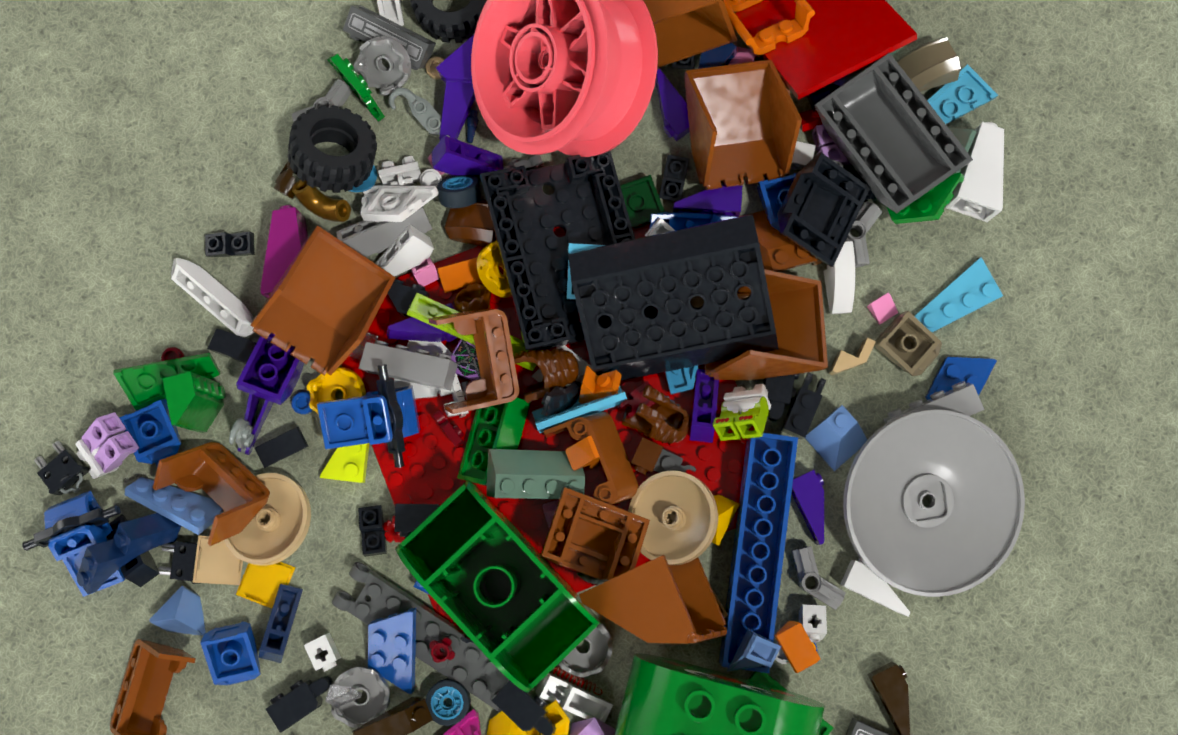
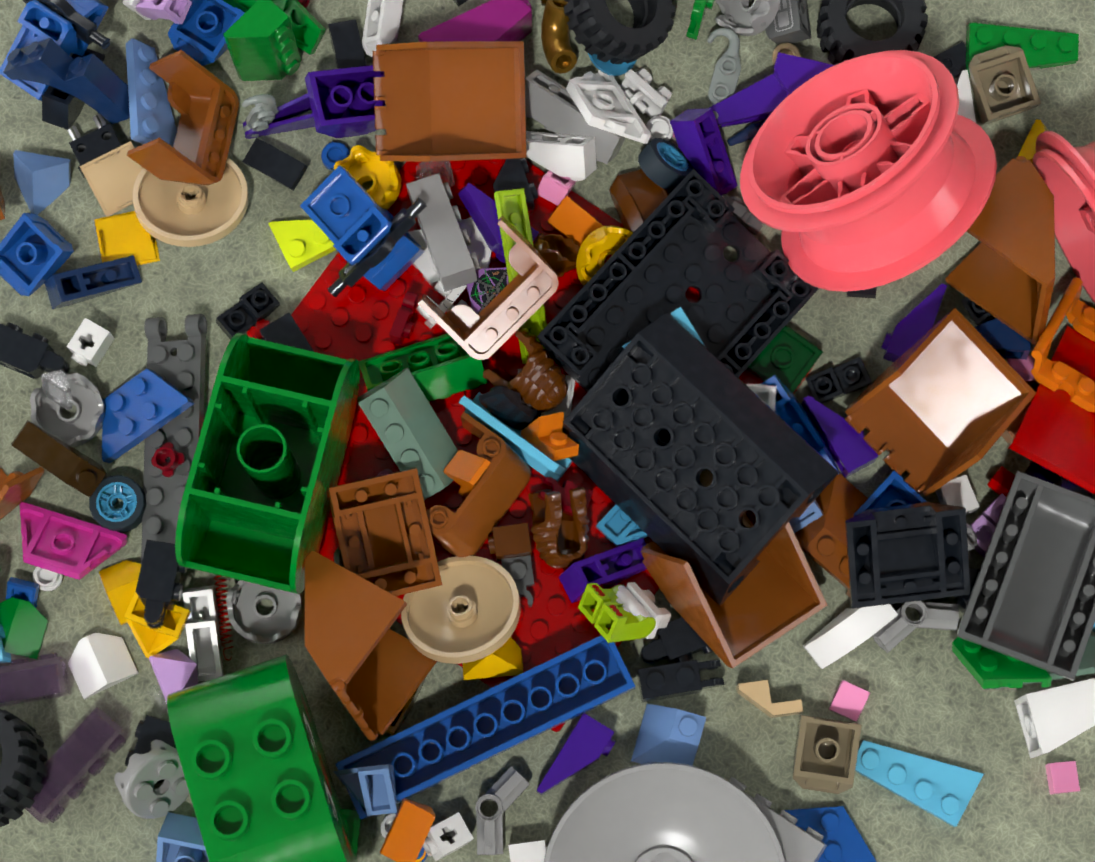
camera: 55 degrees right, 5 degrees down
none -> bright pink slope [1045,761,1080,795]

